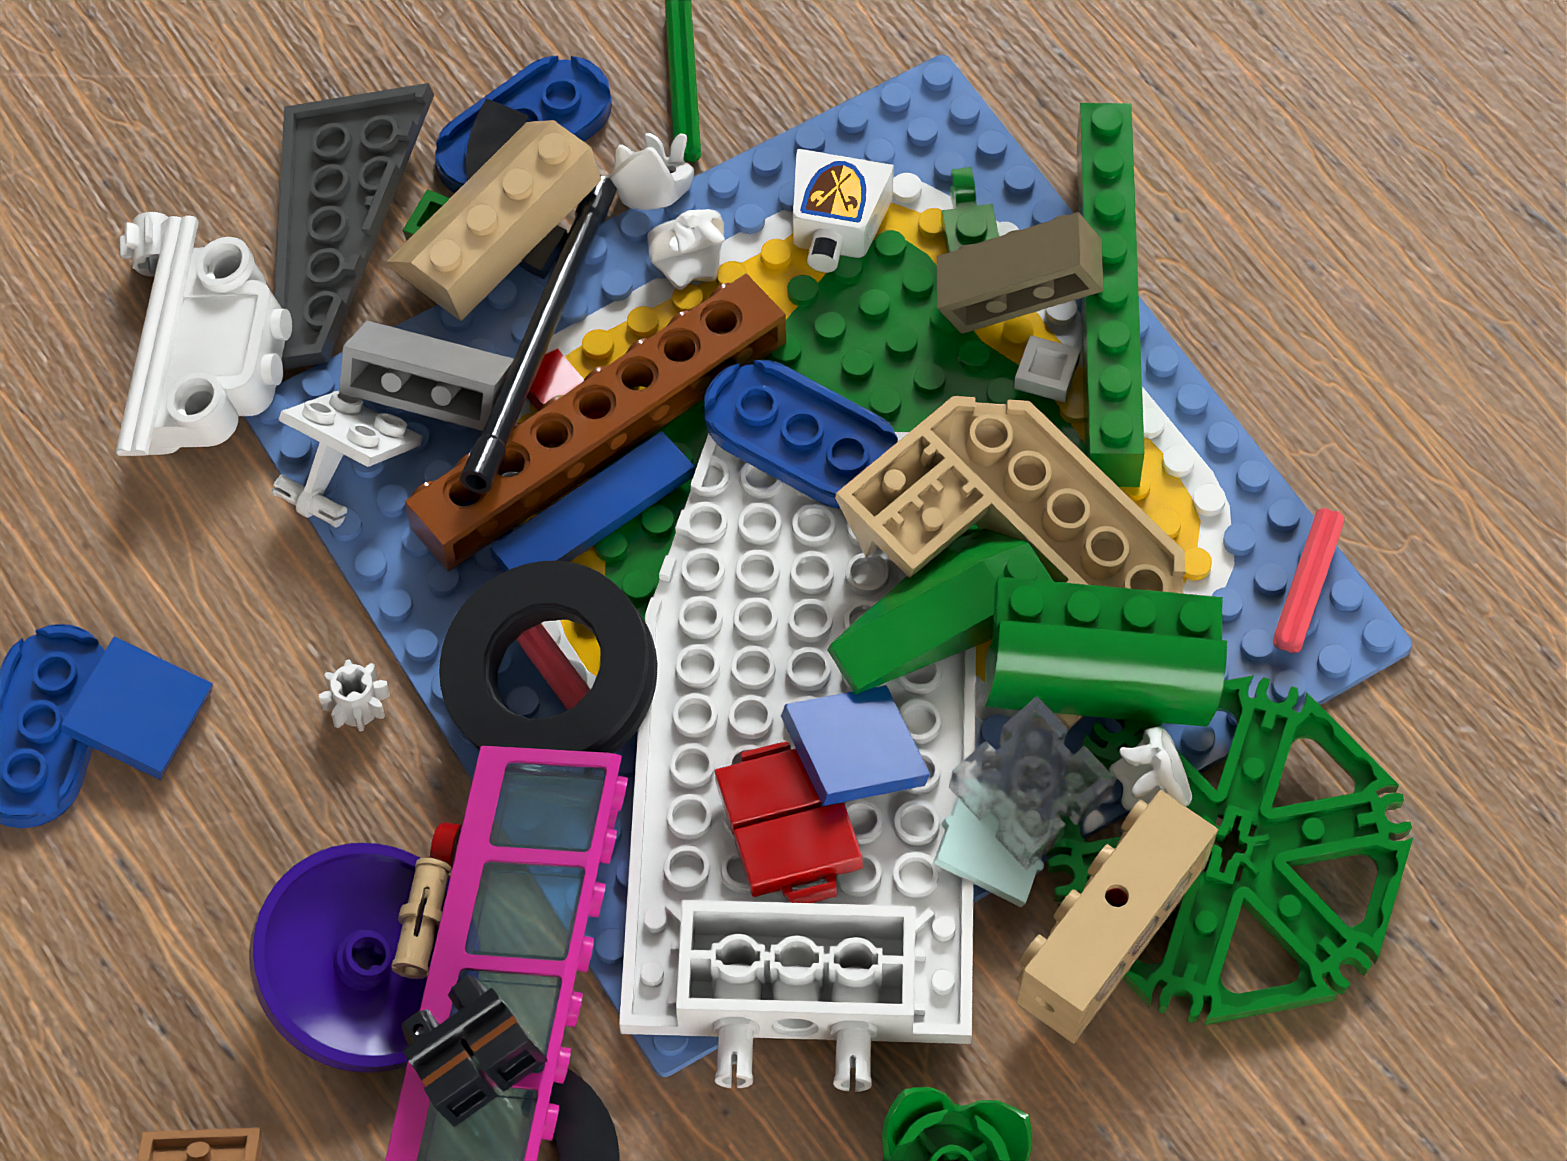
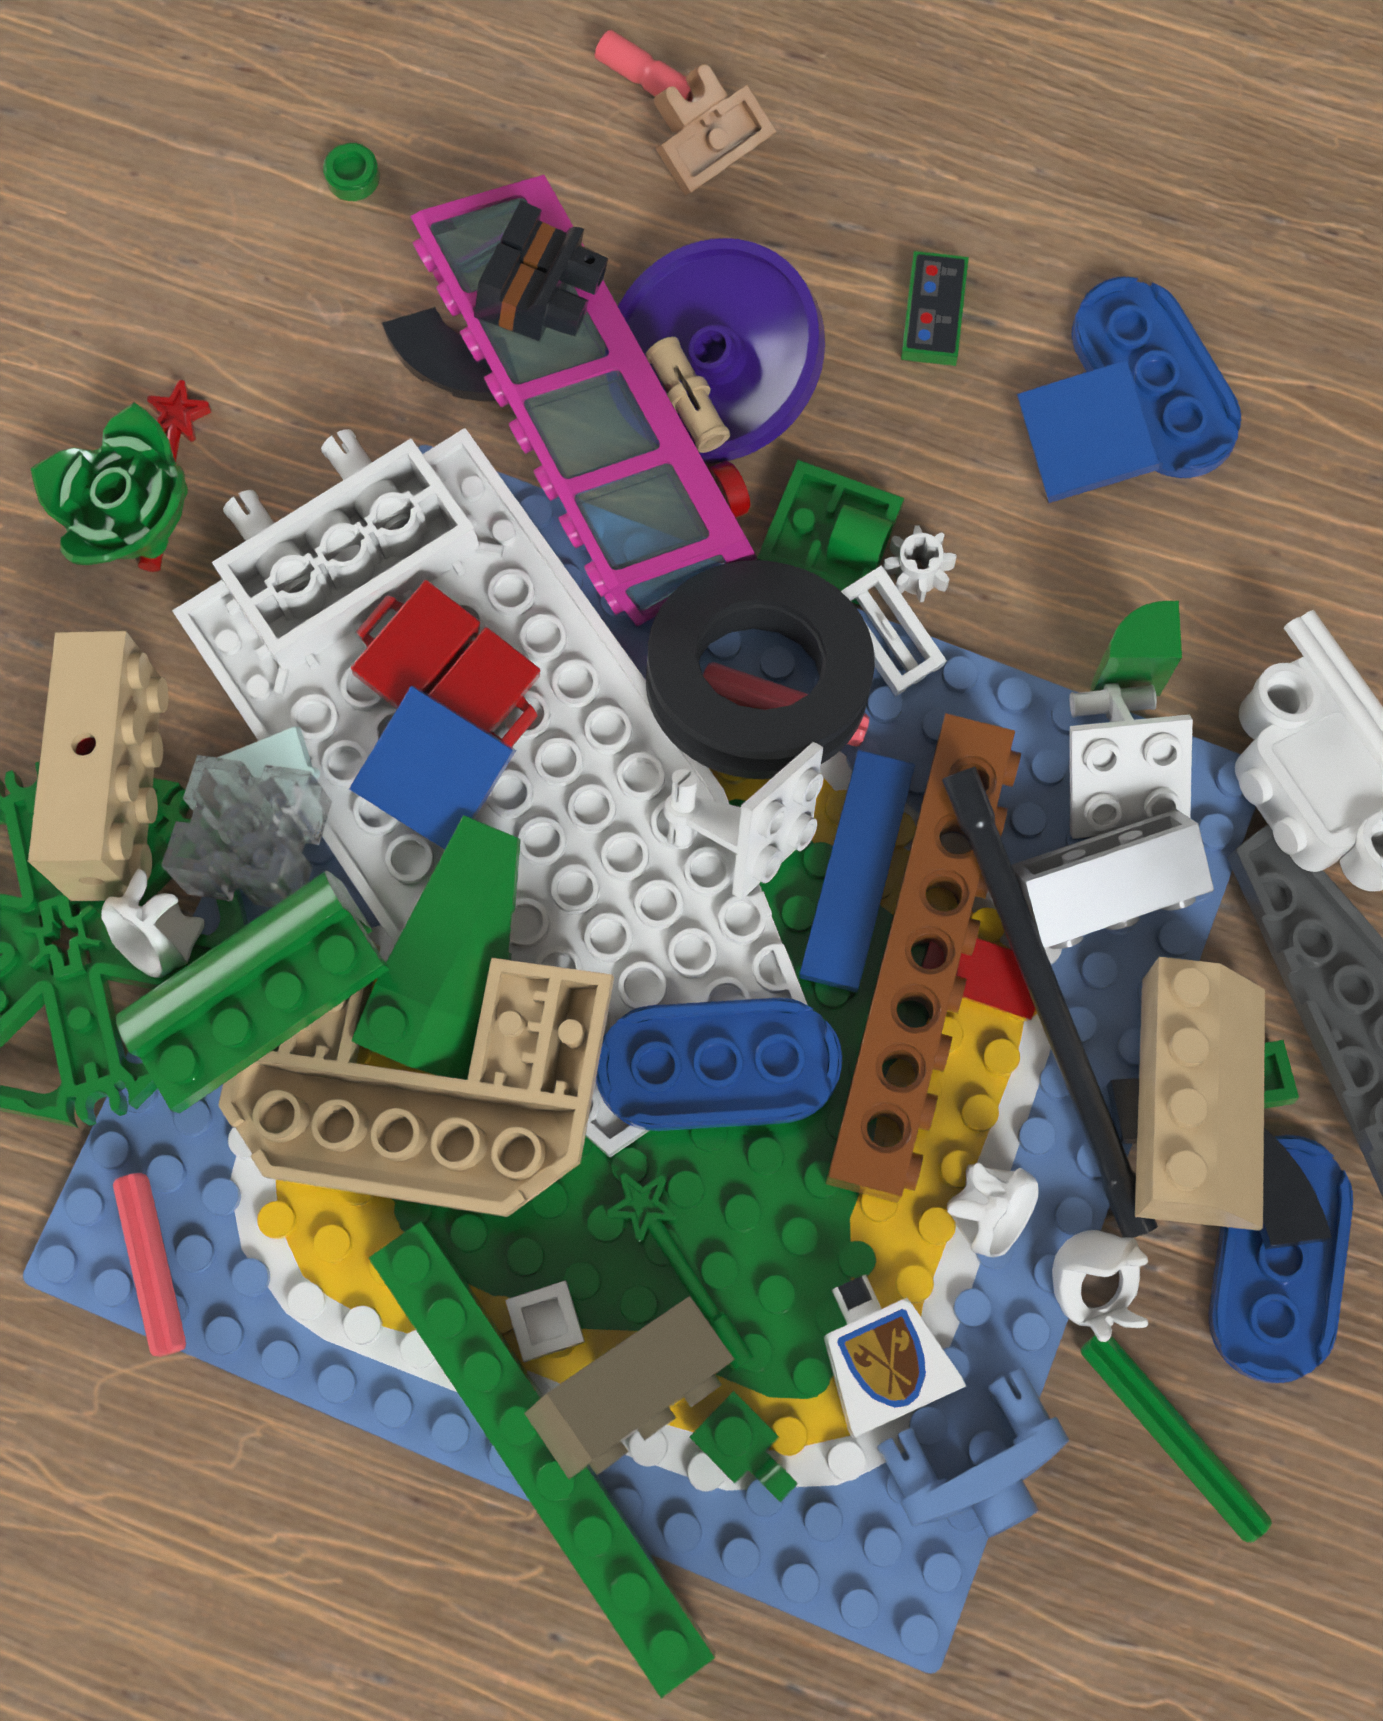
camera: 145 degrees right, 15 degrees up
none -> green piece [606,1173,754,1371]
none -> white plate [664,742,823,899]
none -> green plate [756,460,904,605]
none -> white tile [841,565,947,697]
none -> medium blue connector [877,1368,1070,1538]
none -> tile [901,251,969,366]
none -> green brick [1091,601,1182,696]

